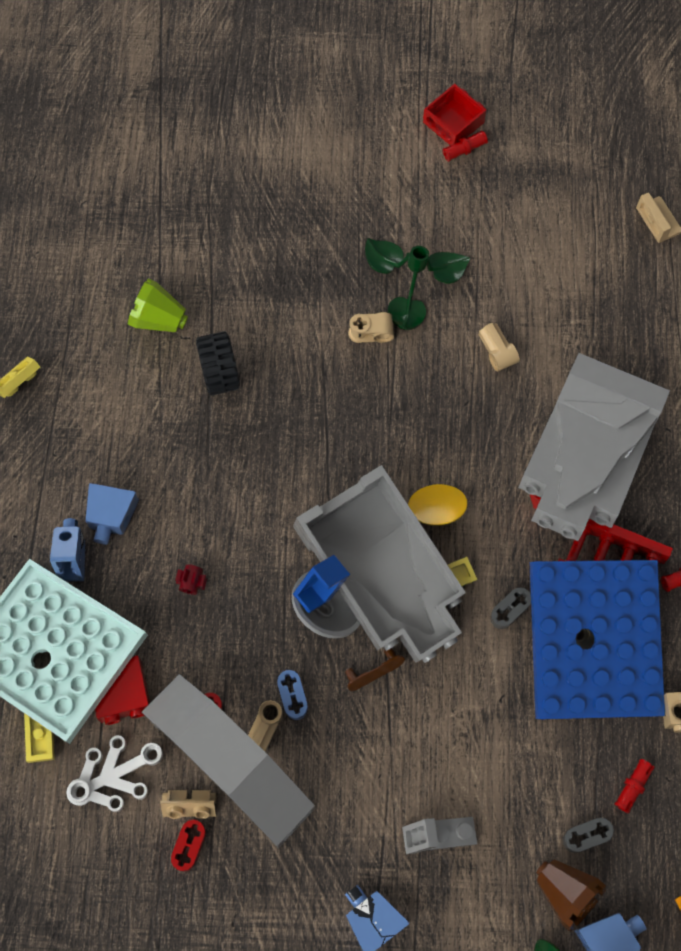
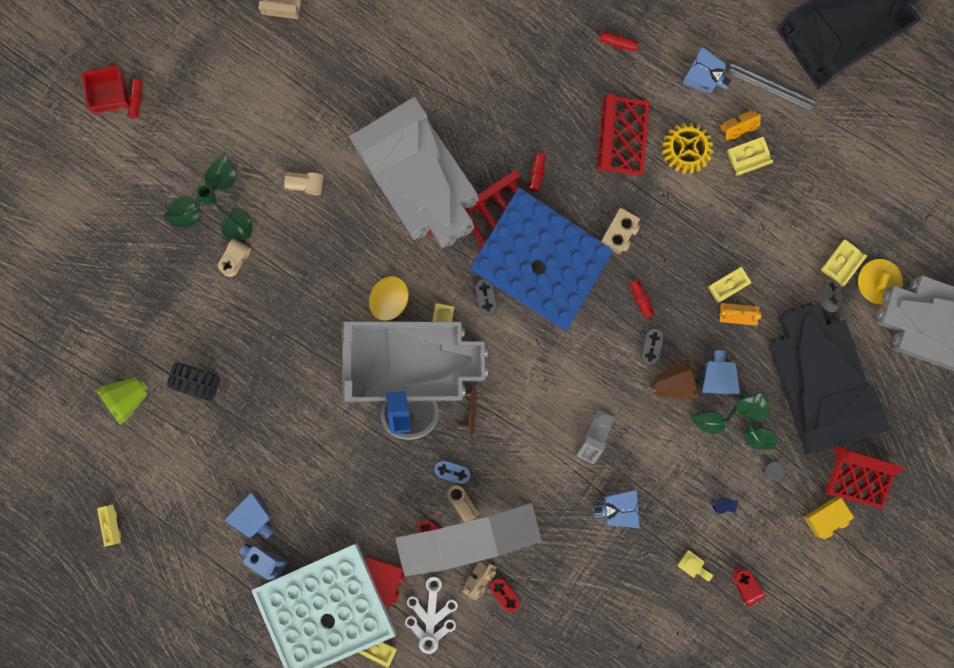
camera: 55 degrees left, 15 degrees up
dark red gear [175,565,207,595] -> none

